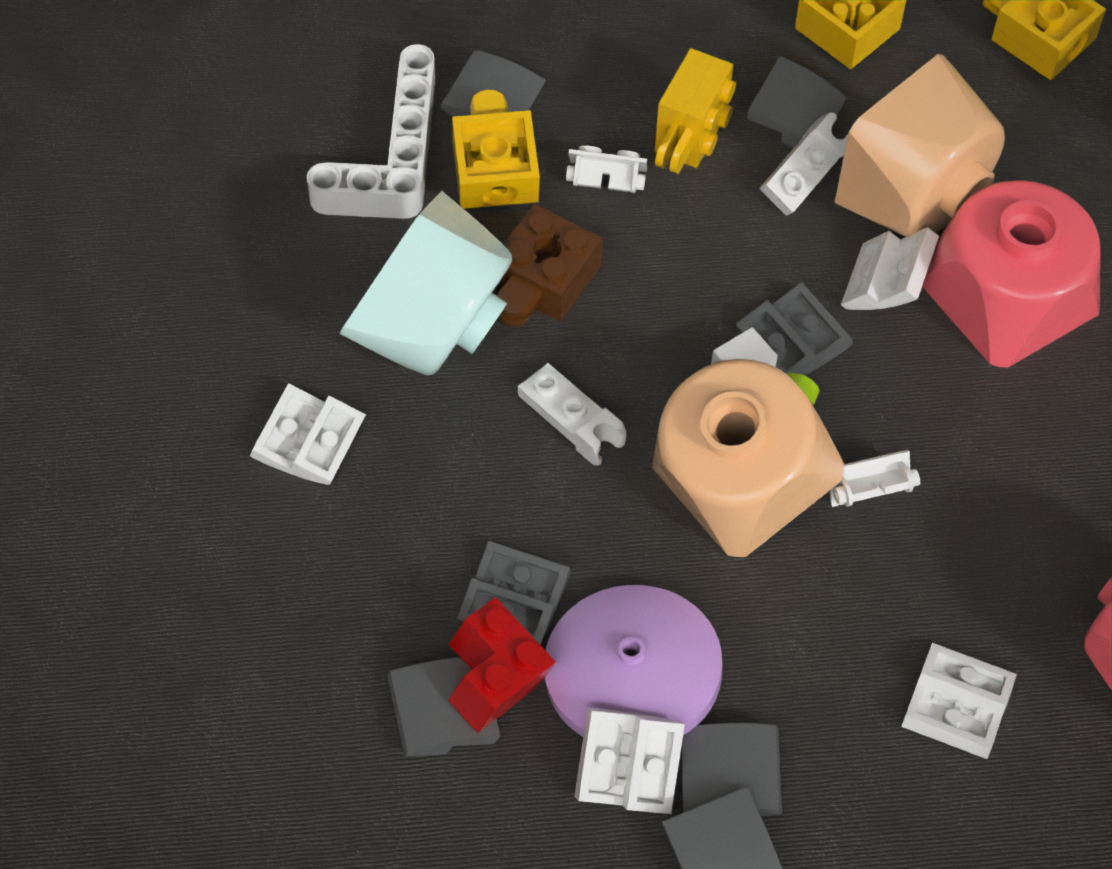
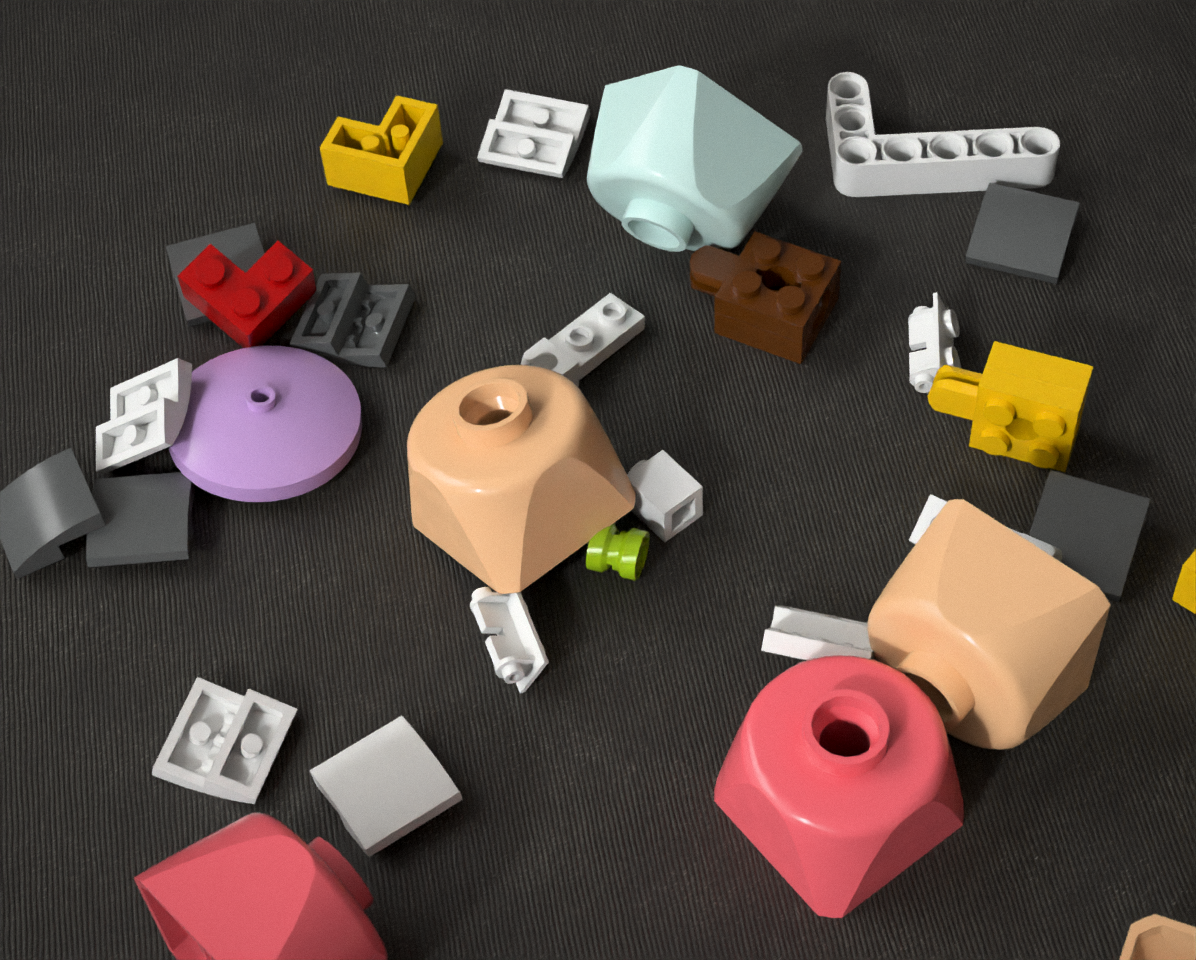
camera: 90 degrees right, 5 degrees down
yellow brick [452,89,540,209] -> none
dark grey slope [736,282,853,375] -> none
none -> white slope [309,715,463,857]
none -> yellow brick [320,95,443,205]

